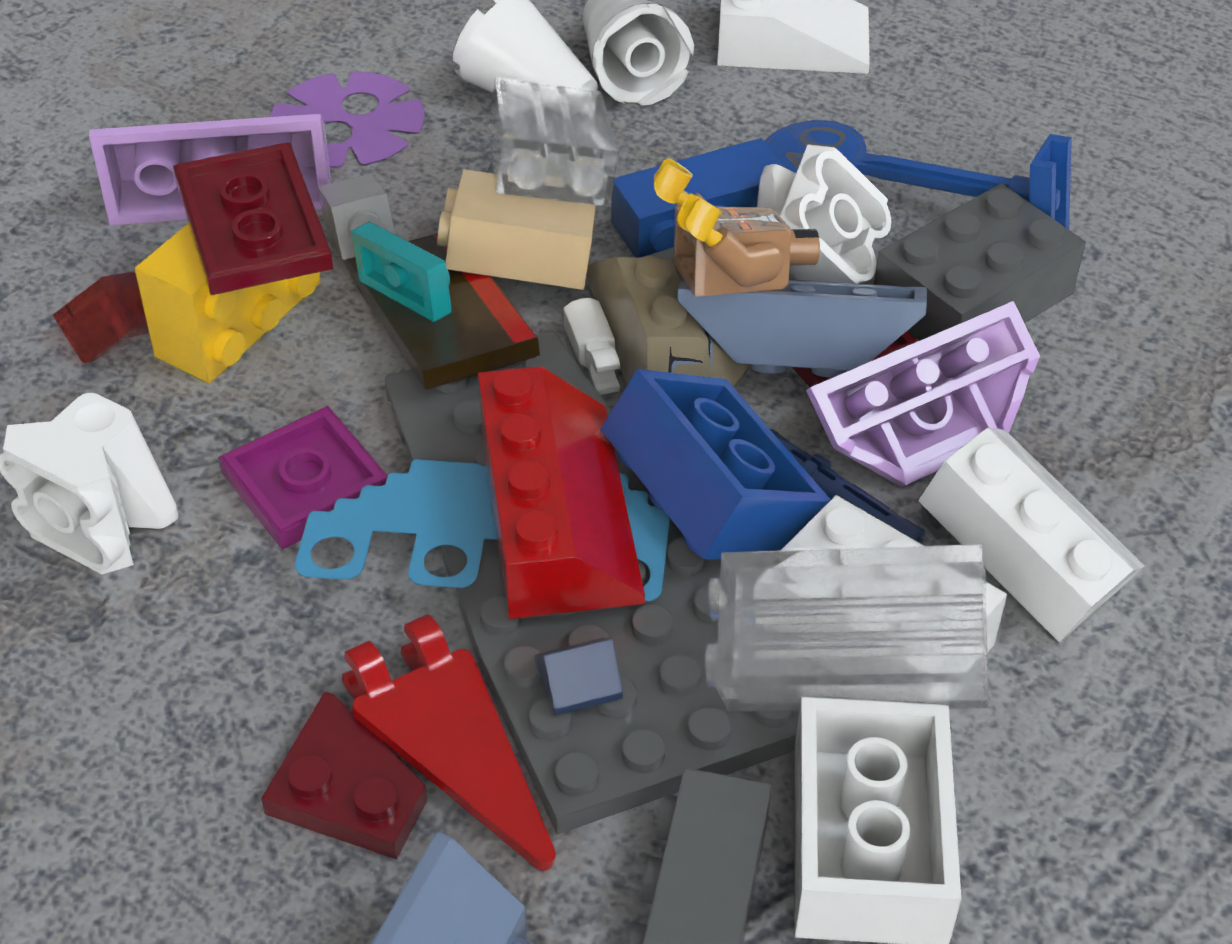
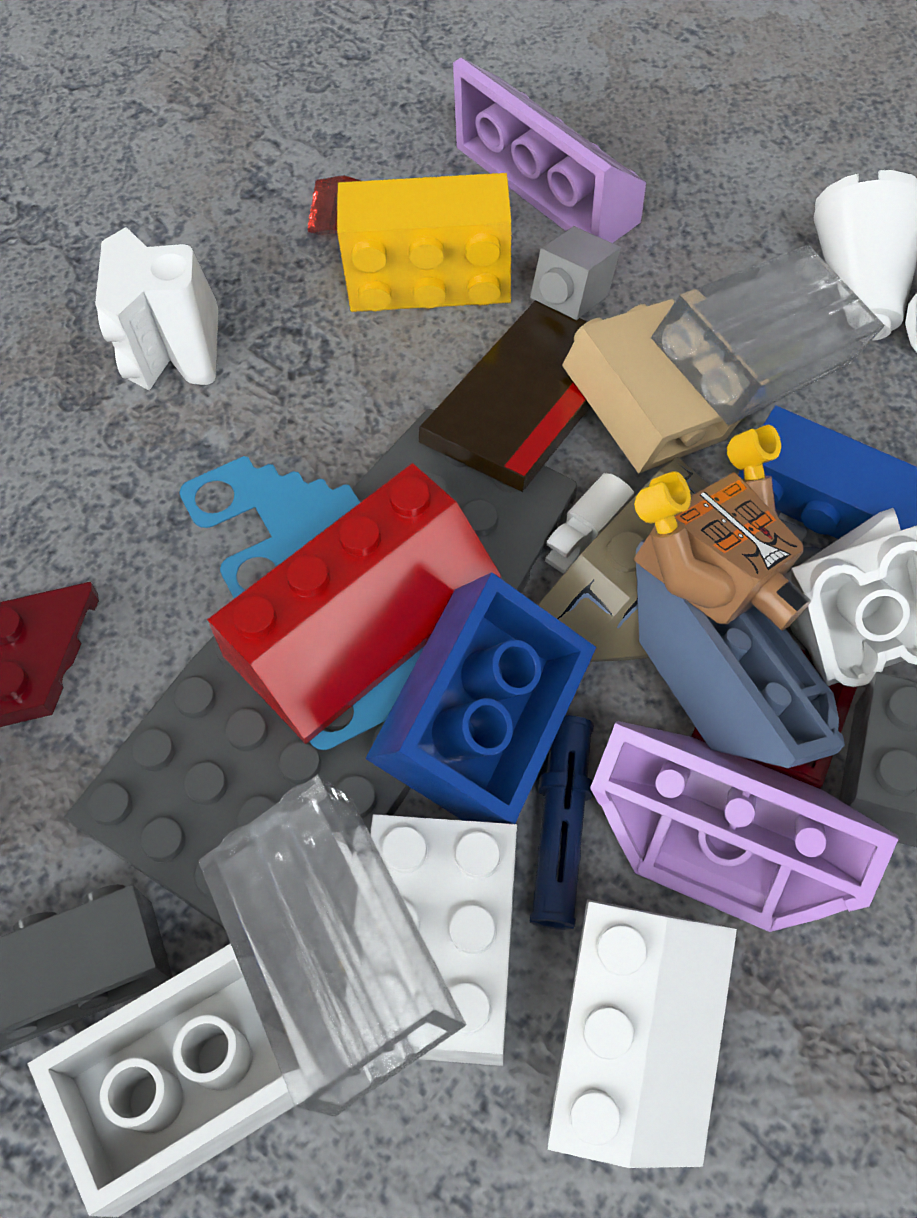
camera: 60 degrees right, 15 degrees up
dark red tile [173,142,333,295] -> none
magenta tile [218,406,388,550] -> none
medium lavender piece [270,71,425,167] -> none
red flag [342,614,556,871] -> none
teal plate [351,221,452,322] -> none
slope [535,638,623,715] -> none

